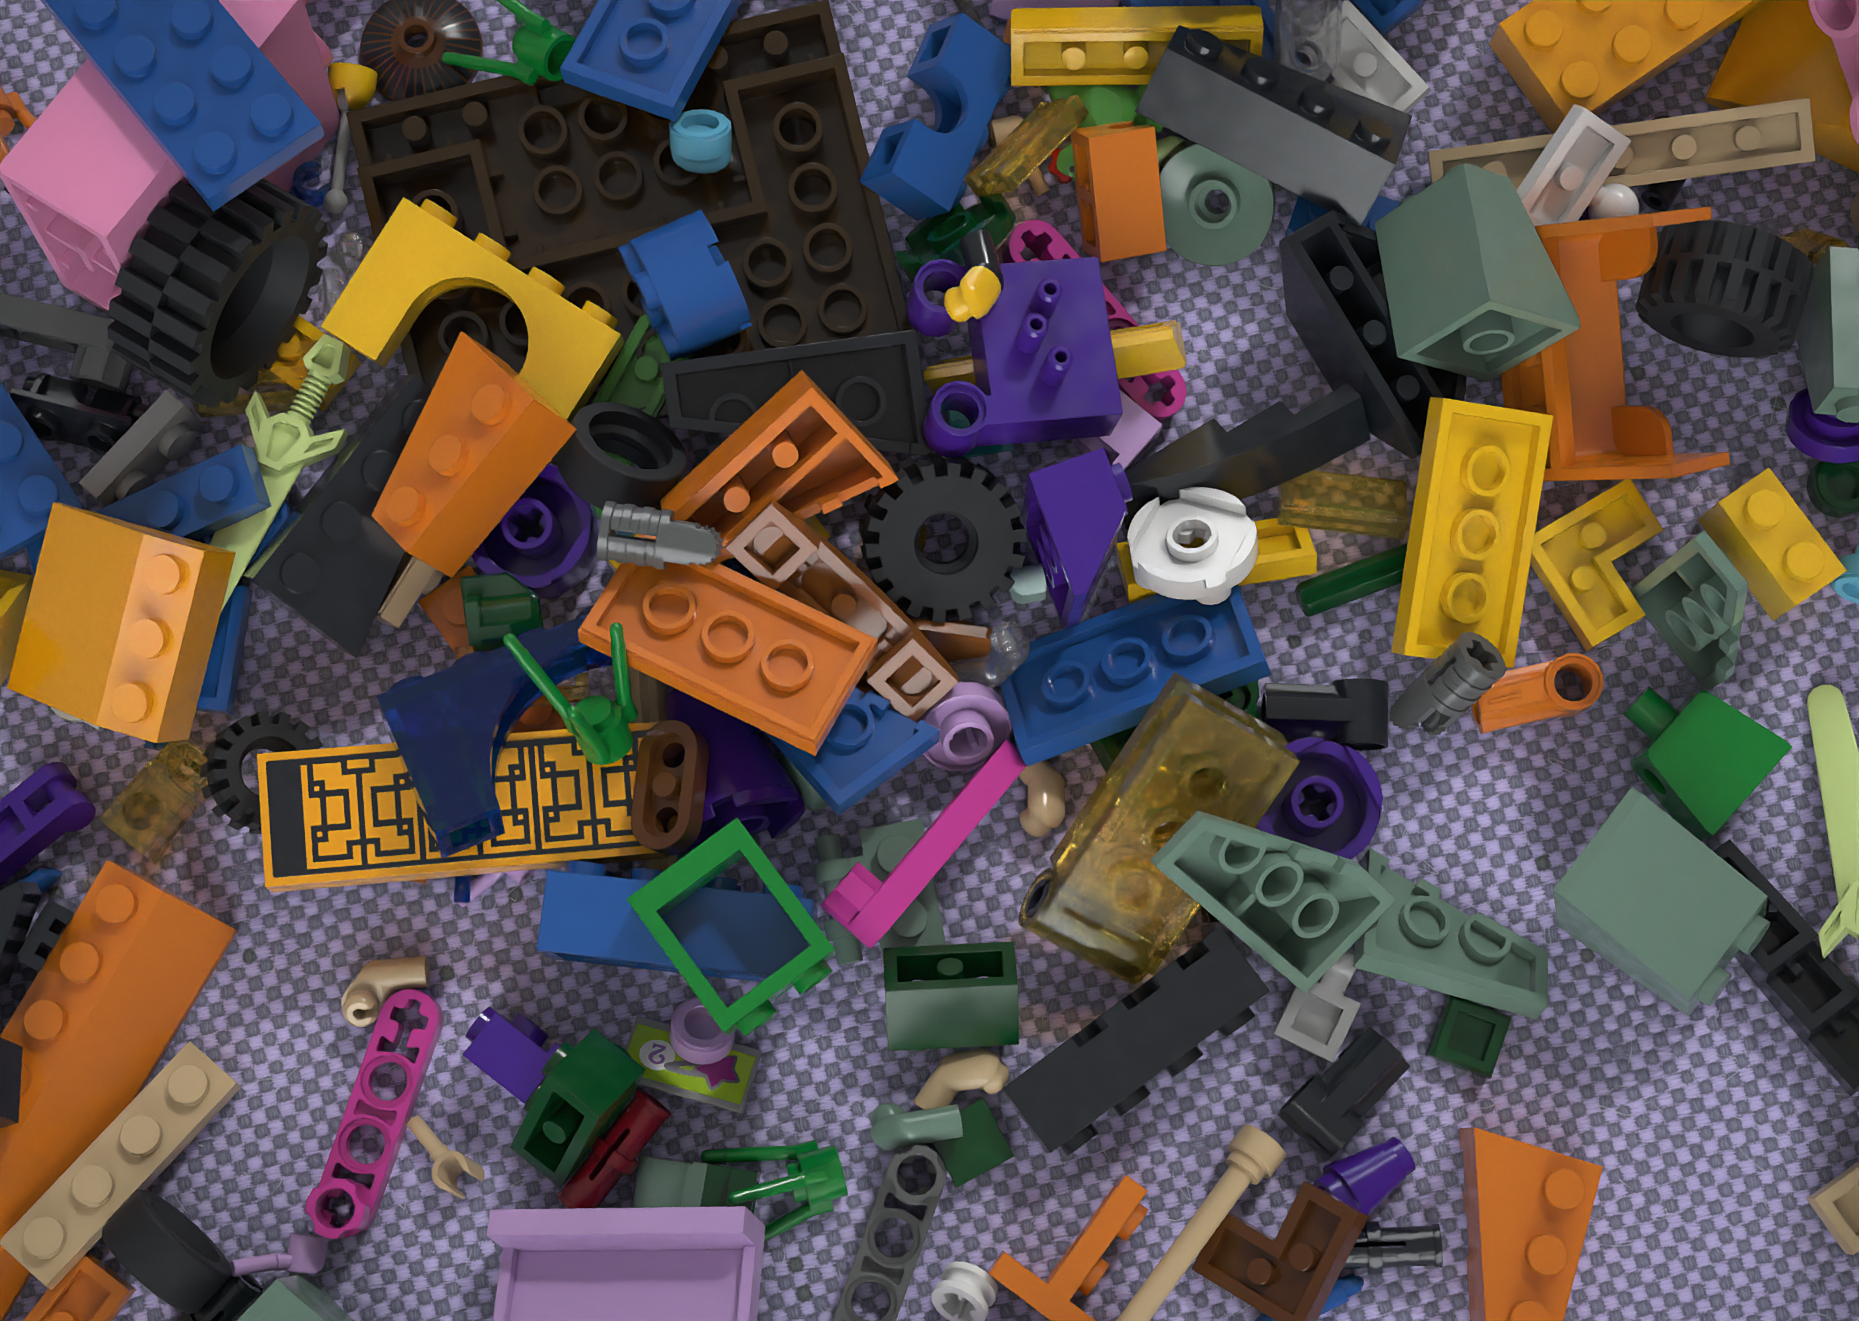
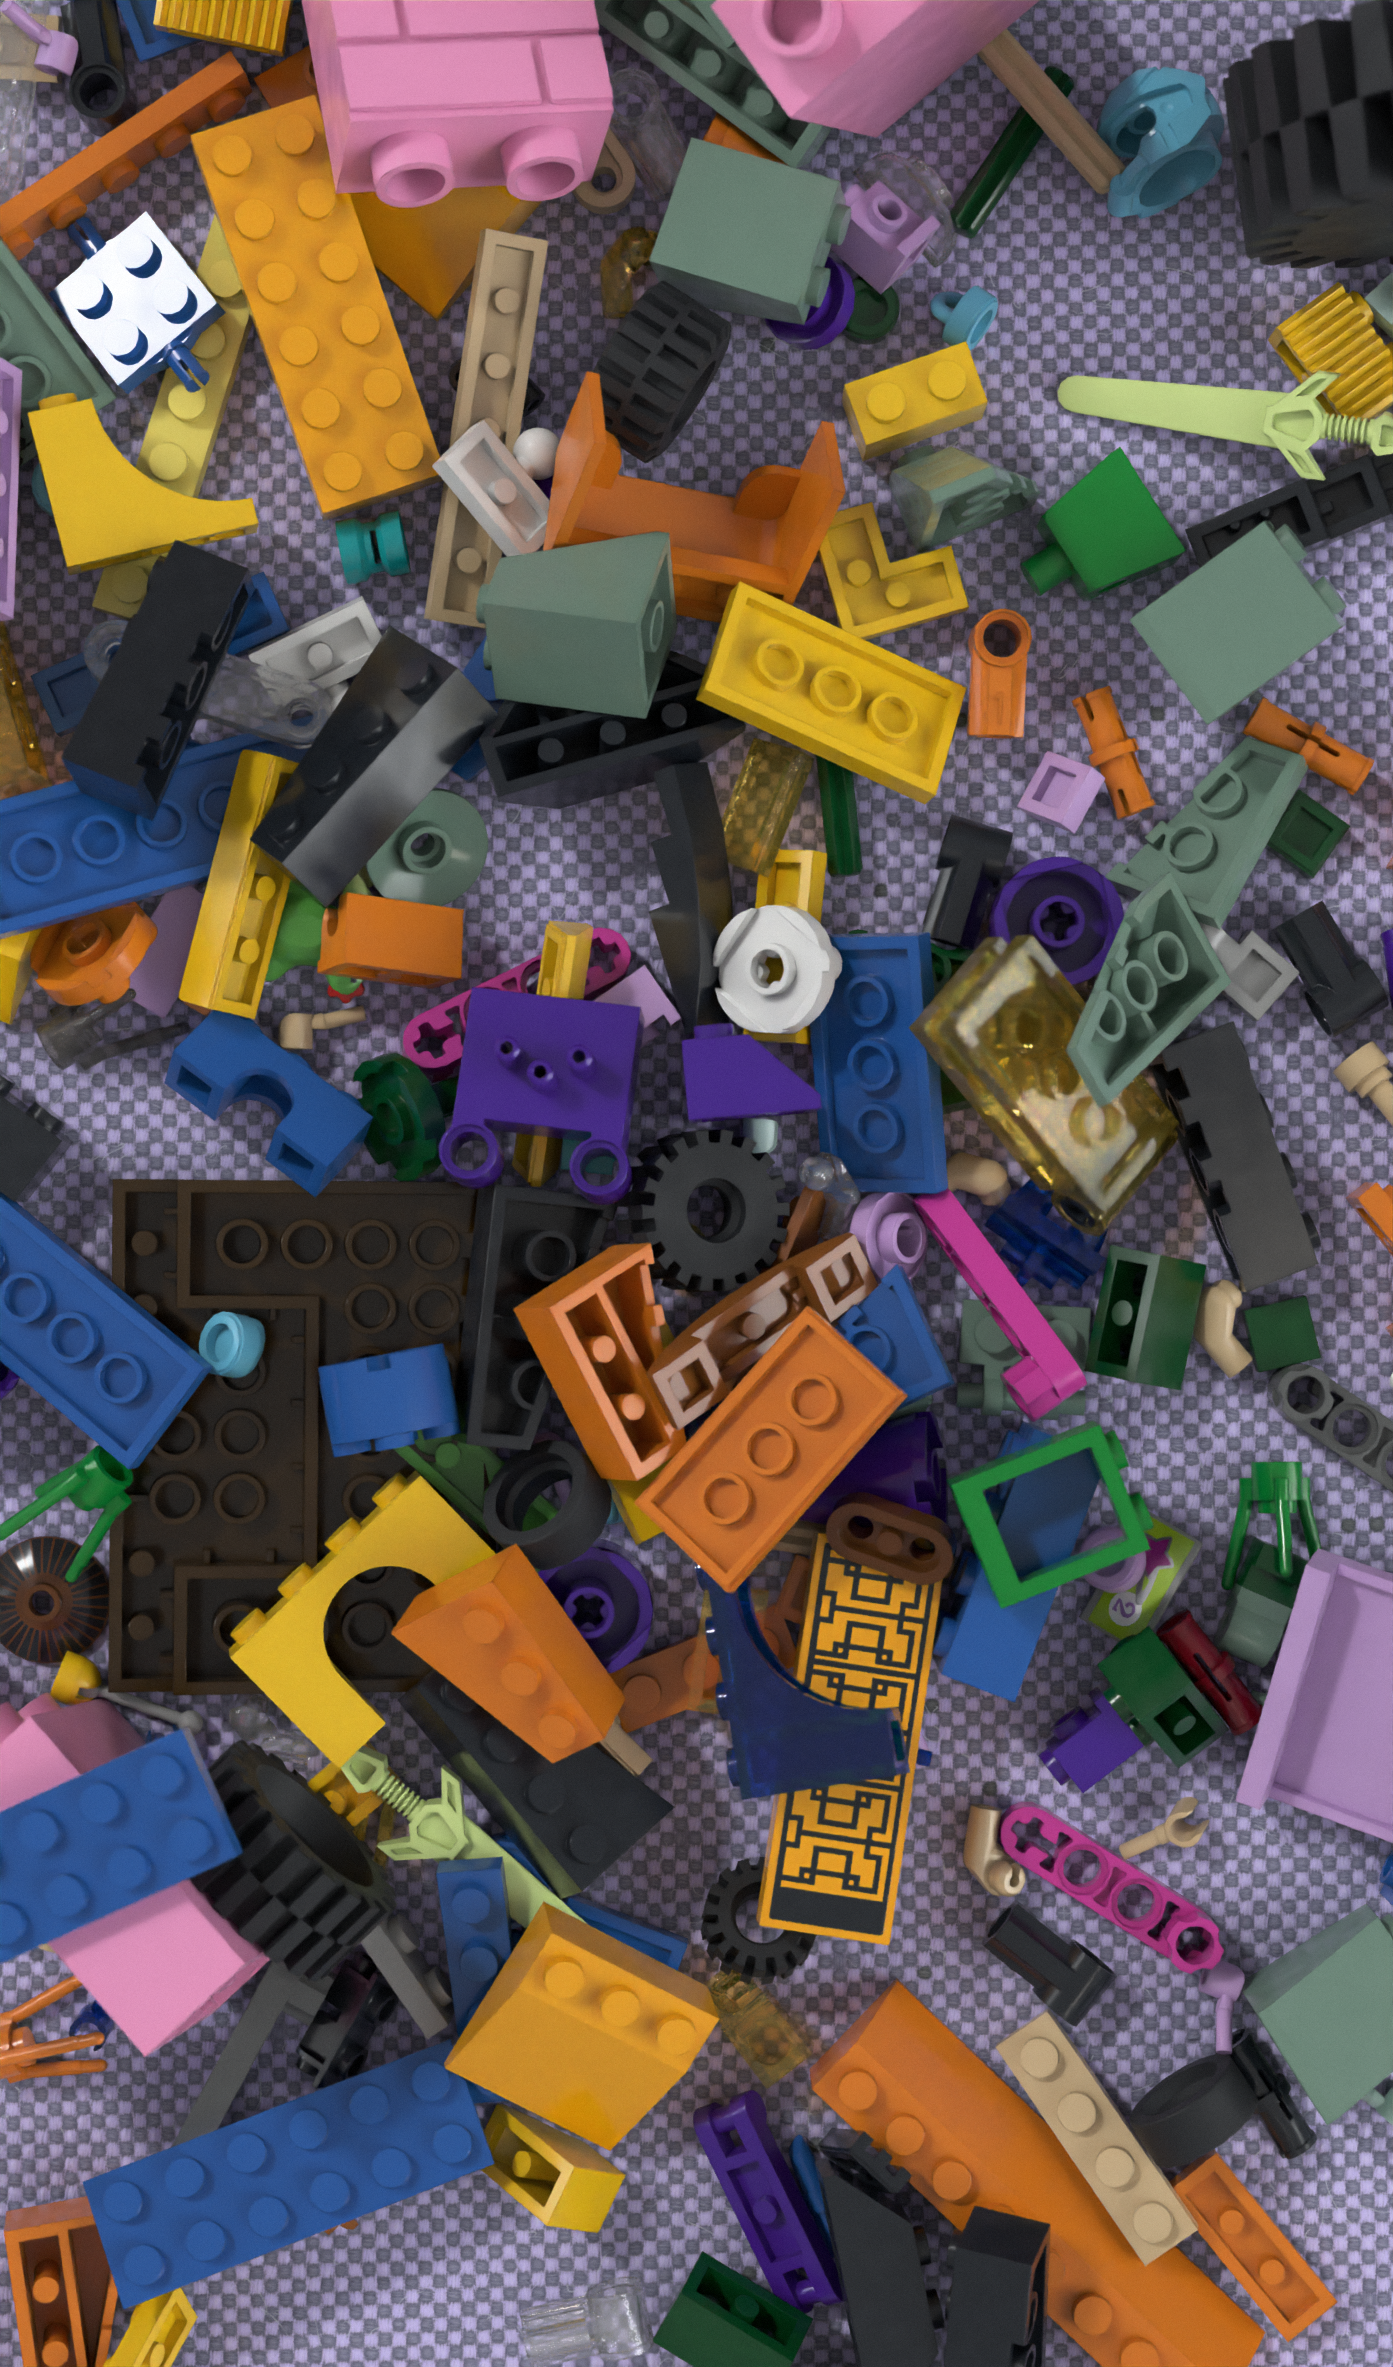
camera: 75 degrees left, 10 degrees up
dark green piece [460,572,544,654] -> none
green plant [503,622,638,765] -> none
dark grey hinge [597,500,725,570] -> none
sand green arm [870,1103,963,1151] -> none
yellow arm [944,230,1004,322] -> none
clear yellow tile [965,95,1089,196] -> none
dark grey hinge [1389,632,1506,736] -> none
none -> teal wheel [335,510,411,585]
none -> black piece [982,1899,1117,2027]
none -> clear blue hips [984,1177,1108,1290]
none -> lavender plate [1017,751,1105,834]
none -> orange pin [1072,686,1156,820]
none -> orange pin [1242,697,1374,796]

